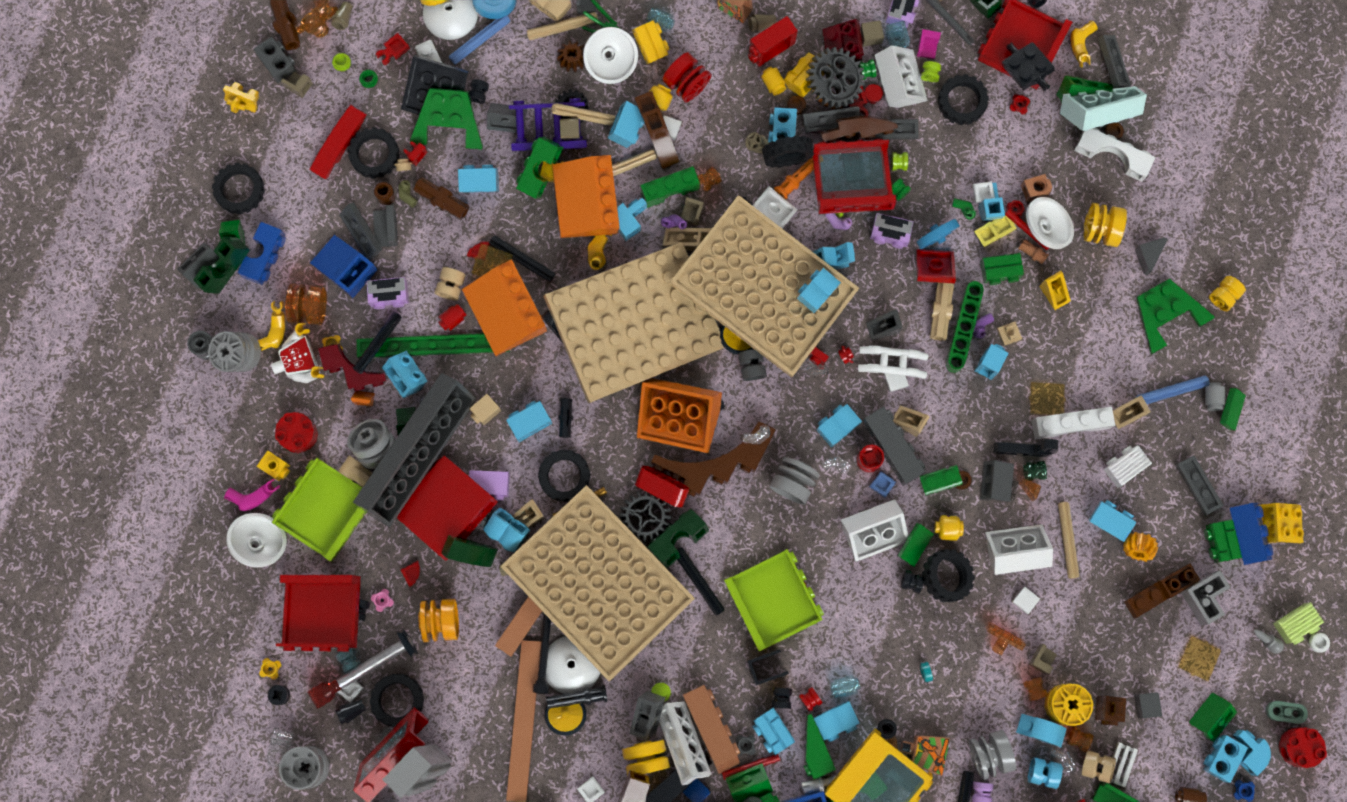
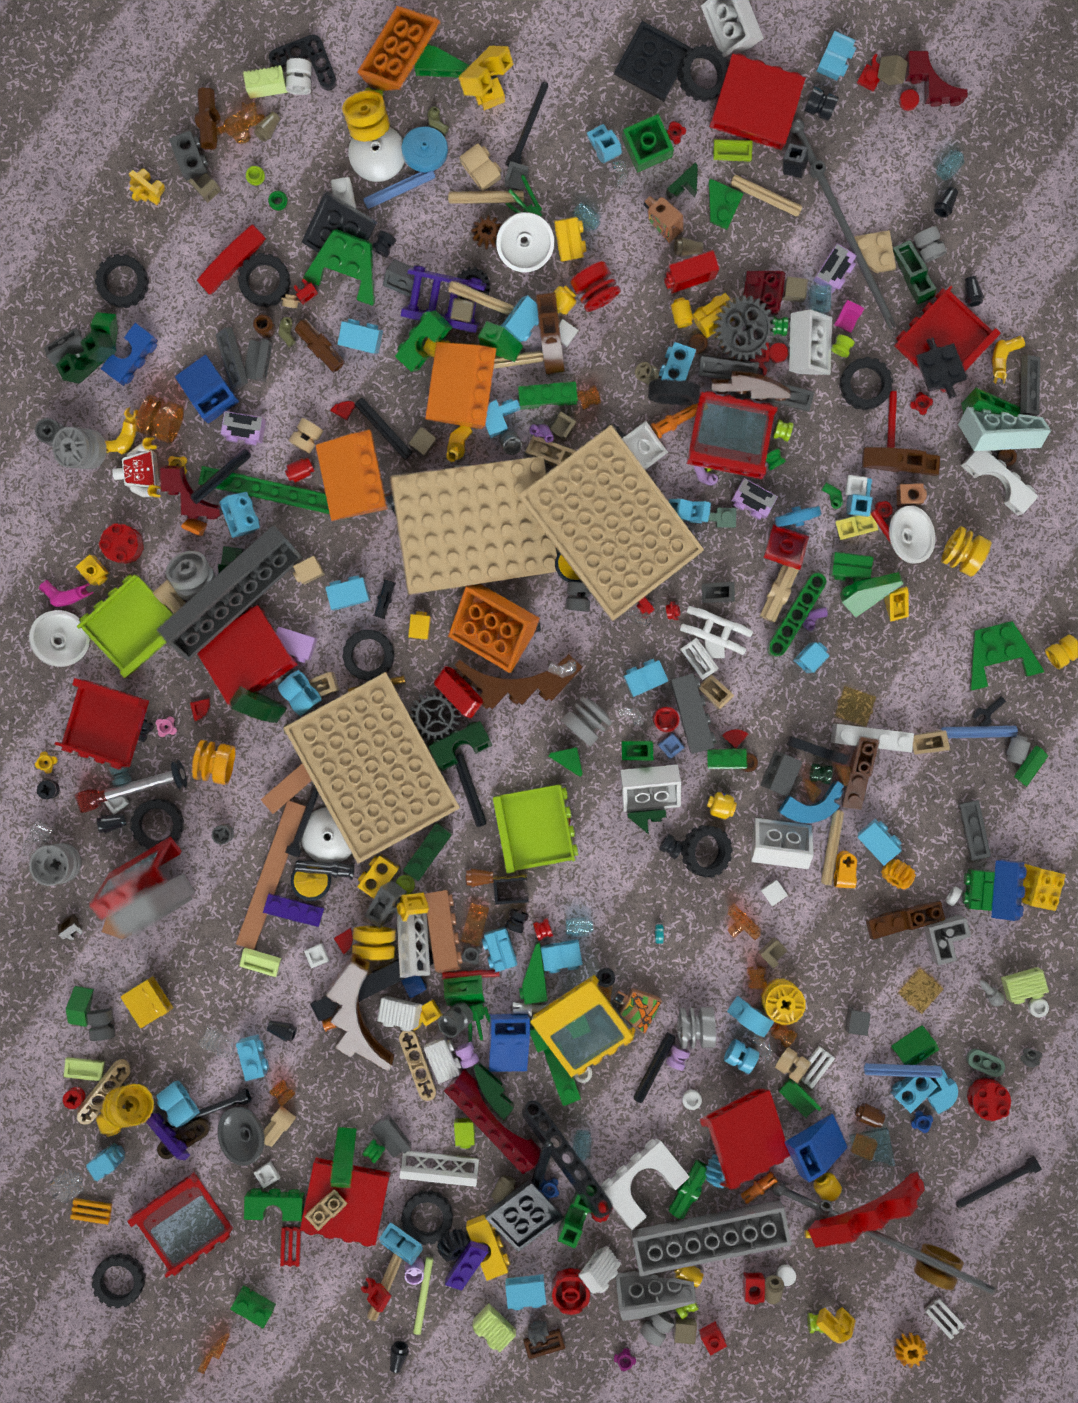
camera: 15 degrees right, 10 degrees up
red plate [375,33,410,66] -> none
clear yellow piece [472,244,513,276] -> none
medium azure brick [797,267,841,313] -> none
green tile [897,523,934,567] -> none
tan tile [997,322,1022,346] -> none
nougat pin [1018,239,1049,264] -> none
reddish brown brick [1095,696,1126,726] -> none
white brick [1103,445,1152,488] -> none
dark grey slope [1135,237,1168,275] -> none
none -> dark grey wheel [211,824,234,845]
none -> dark purple plate [263,893,324,927]
none -> red tile [334,927,353,955]
none -> yellow brick [357,854,400,899]
none -> yellow bracket [397,893,429,921]
none -> dark green arch [403,822,453,882]
none -> yellow brick [408,611,431,640]
none -> dark tan piece [409,428,437,458]
none -> clear orange slope [461,903,489,946]
none -> dark orange cone [466,868,493,887]
none -> green slope [478,321,523,362]
none -> dark grey wheel [499,430,522,455]
none -> green slope [548,747,583,777]
none -> green slope [621,740,654,761]
none -> dark green slope [627,809,667,835]
none -> white tile [680,637,719,680]
none -> sand green plate [708,508,736,528]
none -> red tile [721,729,748,748]
none -> dark azure arch [778,780,844,823]
none -> clear orange slope [833,764,851,786]
none -> light orange piece [834,851,857,888]
none -> slope [840,572,904,617]
none -> reddish brown slope [841,736,880,810]
none -> reddish brown slope [862,447,940,476]
none -> medium blue axle [864,1064,942,1078]
none -> red bar [887,391,897,448]
none -> white tile [946,887,962,906]
none -> black bar [972,696,1006,726]
none -> dark grey plate [1020,1048,1042,1067]

